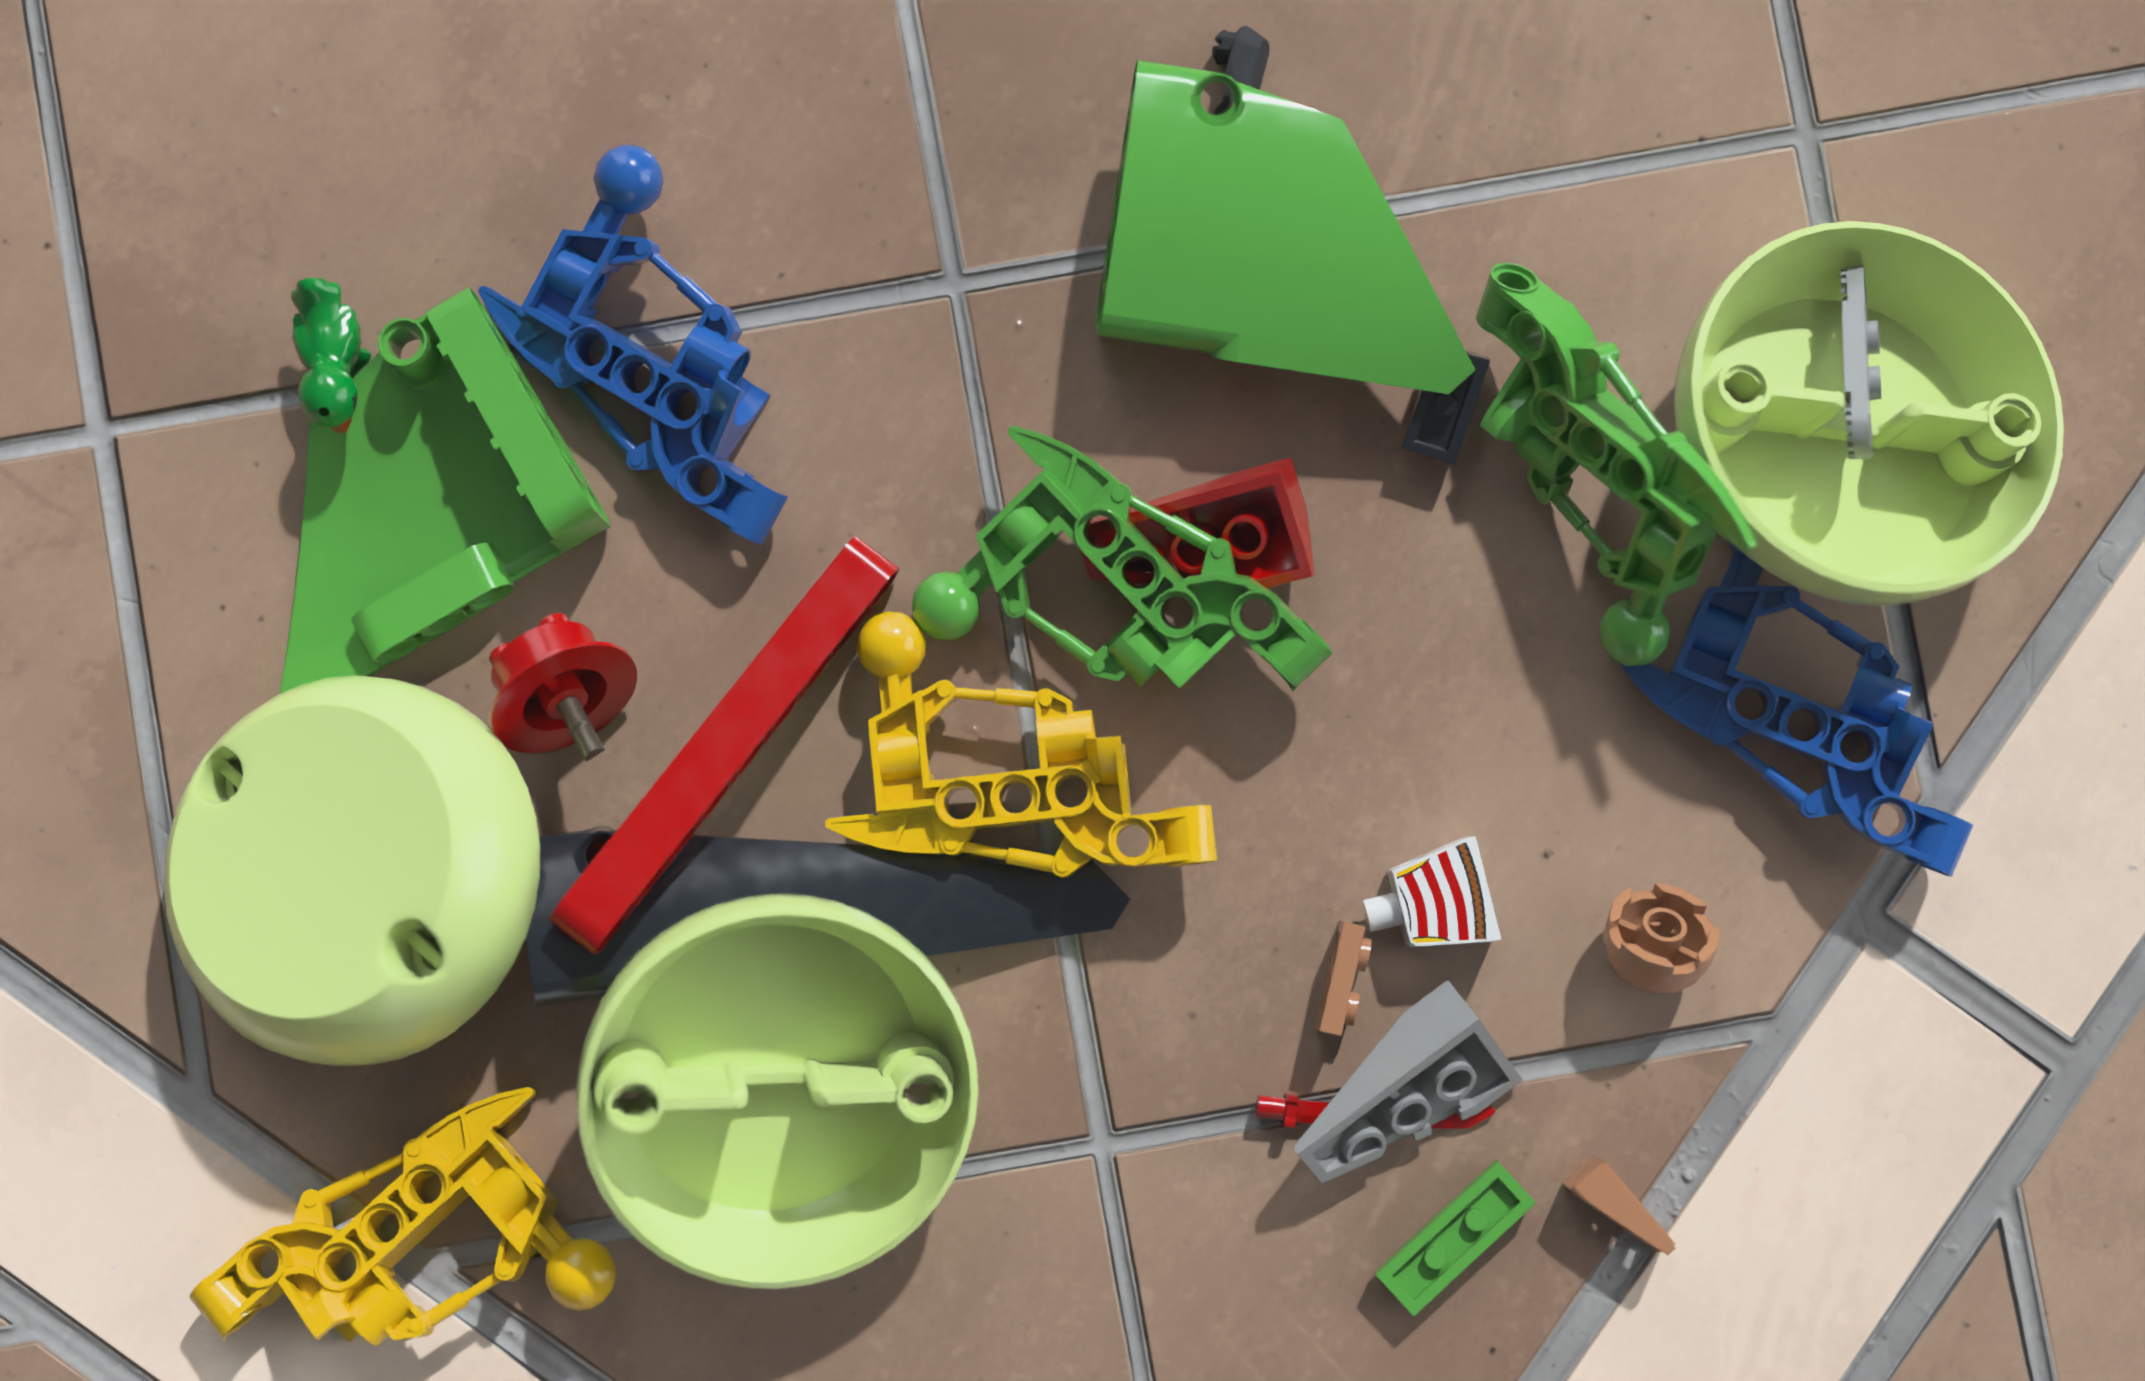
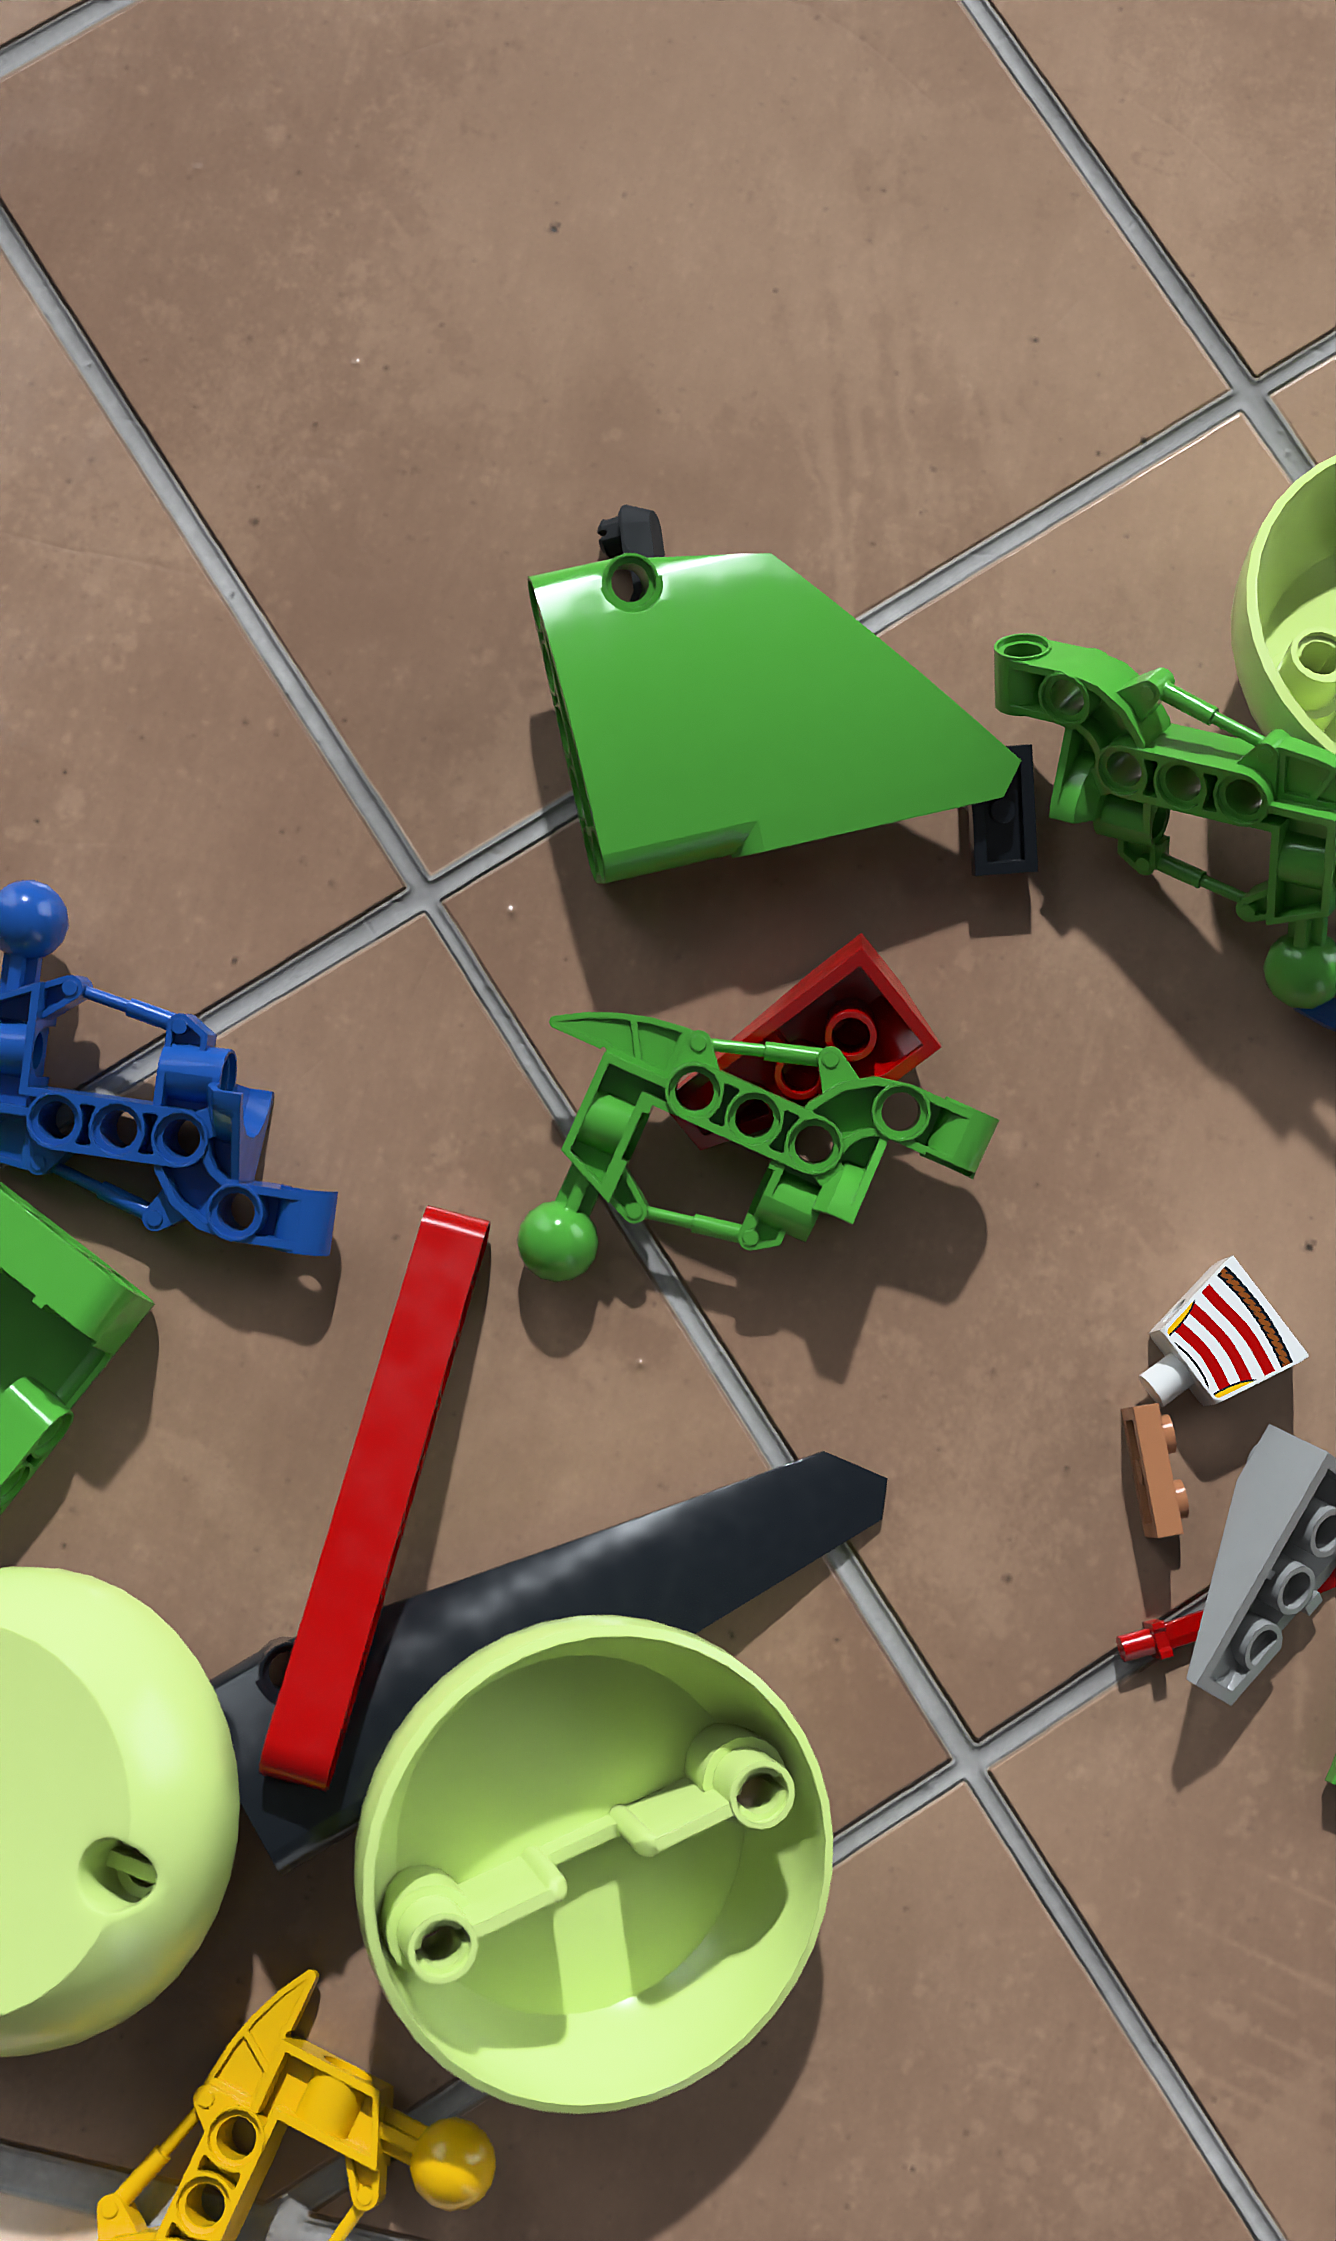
camera: 30 degrees left, 5 degrees down
red piece [489,613,638,762] -> none
yellow piece [825,611,1217,878] -> none

